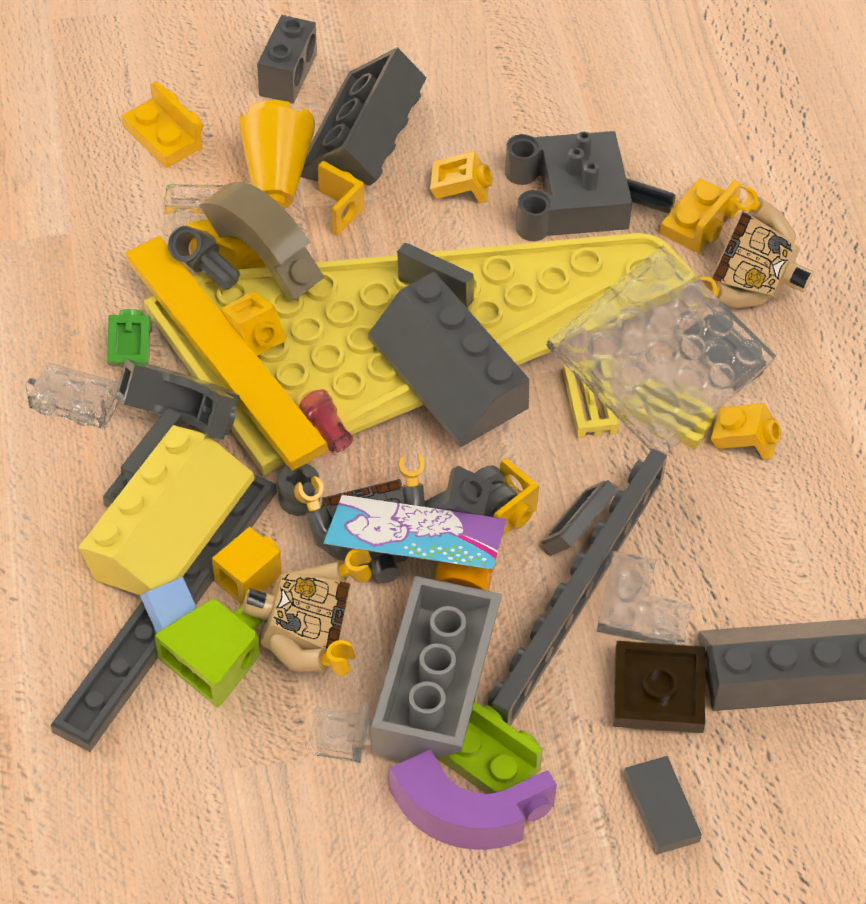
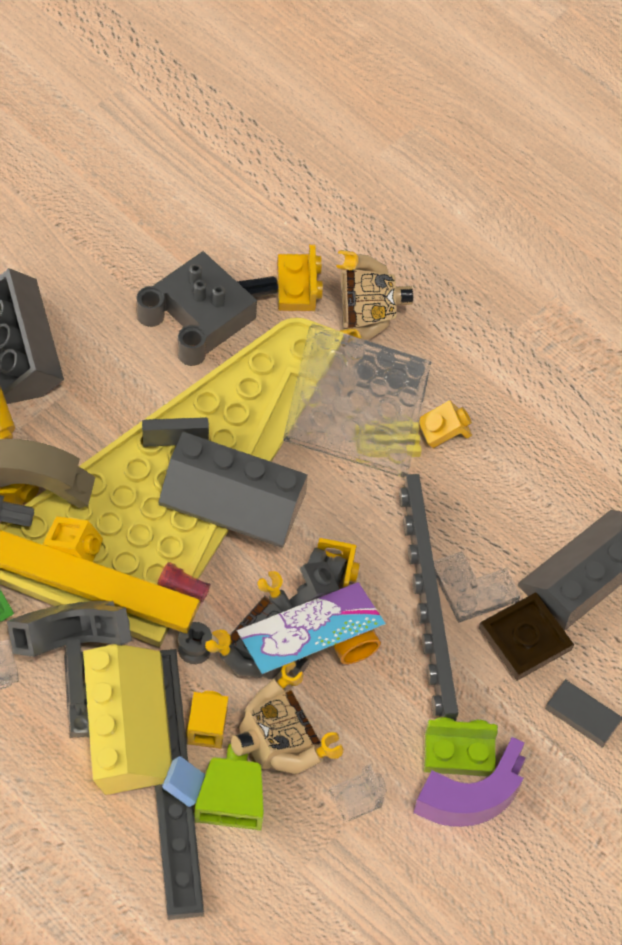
camera: 40 degrees left, 5 degrees up
yellow bracket [318,161,364,236] -> none
light grey slope [371,576,502,761] -> none
yellow bracket [430,151,492,203] -> none
dark grey tile [540,480,618,556] -> none
light yellow tile [563,360,619,438] -> none

